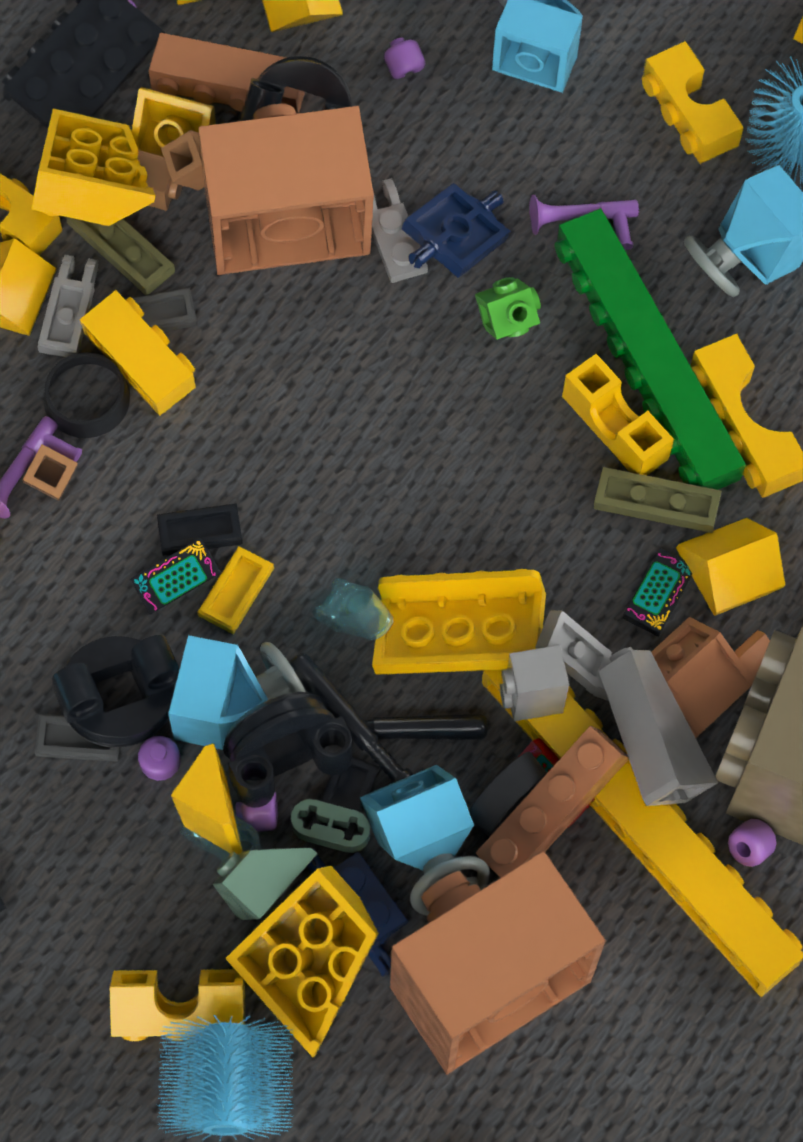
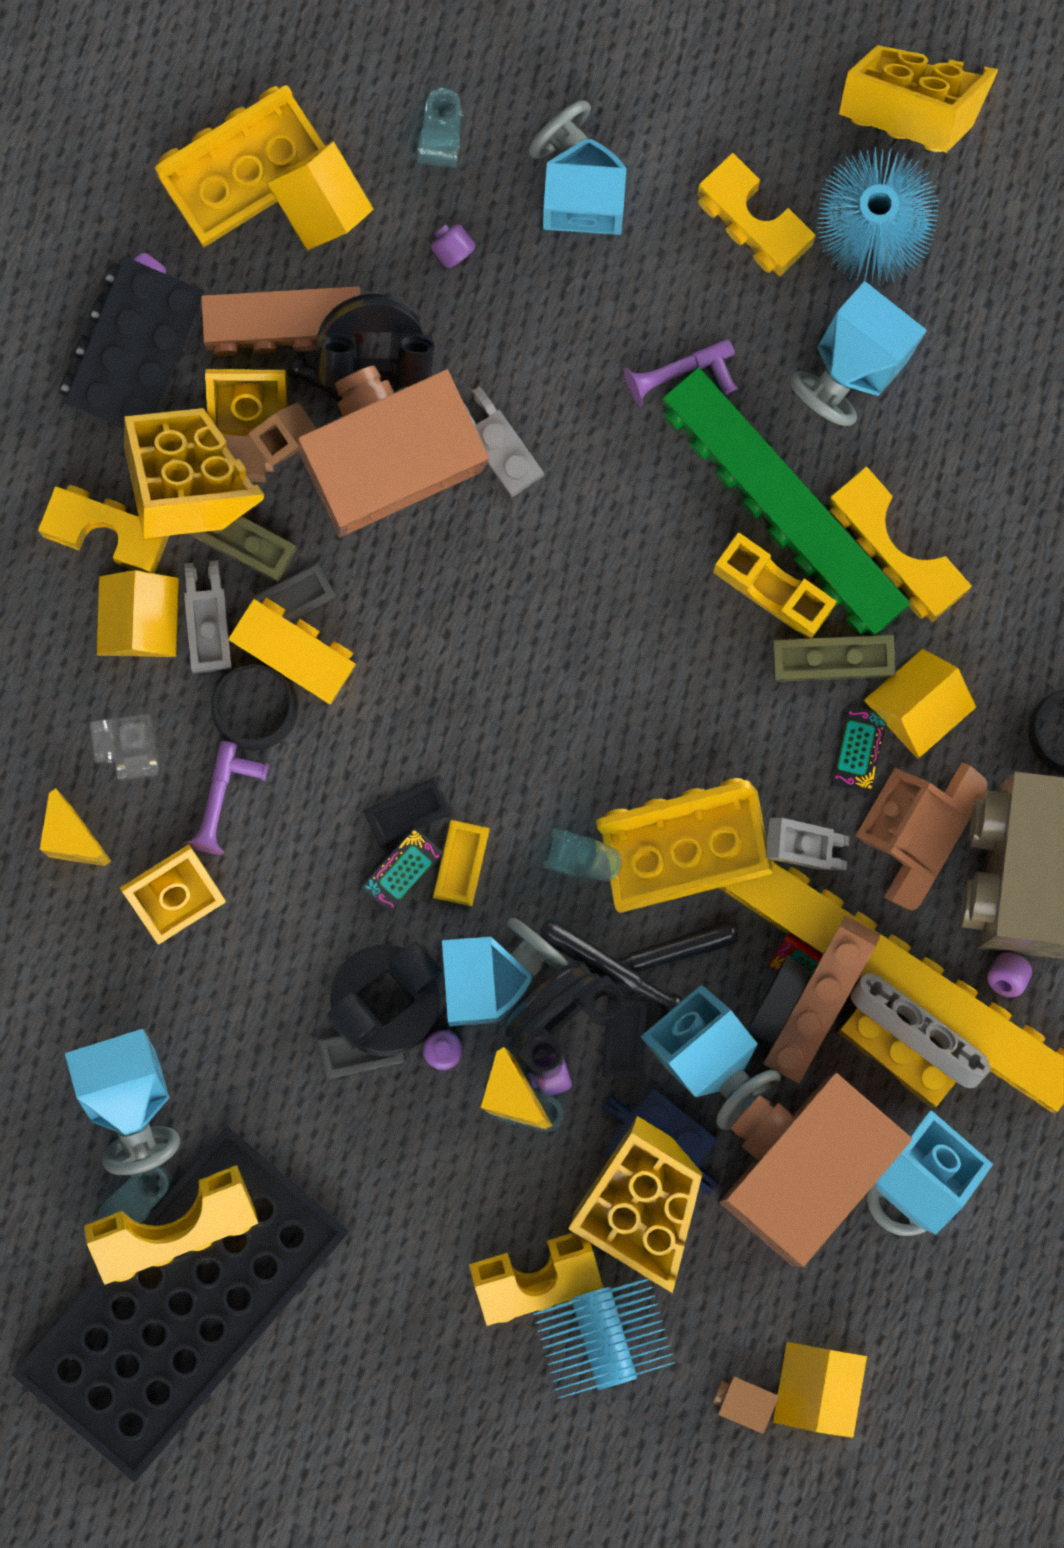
camera: 15 degrees left, 15 degrees up
medium nougat brick [23,444,78,501] -> none
sand green slope [213,848,317,920] -> none
sand green beam [291,799,370,853] -> none
dark blue plate [401,183,510,278] -> none
bright green brick [475,277,541,340] -> none
light grey brick [500,645,569,721] -> none
light grey slope [599,647,718,806] -> none
none -> yellow arch [837,1008,956,1109]
none -> light grey beam [850,973,990,1088]
none -> medium azure piece [867,1111,993,1236]

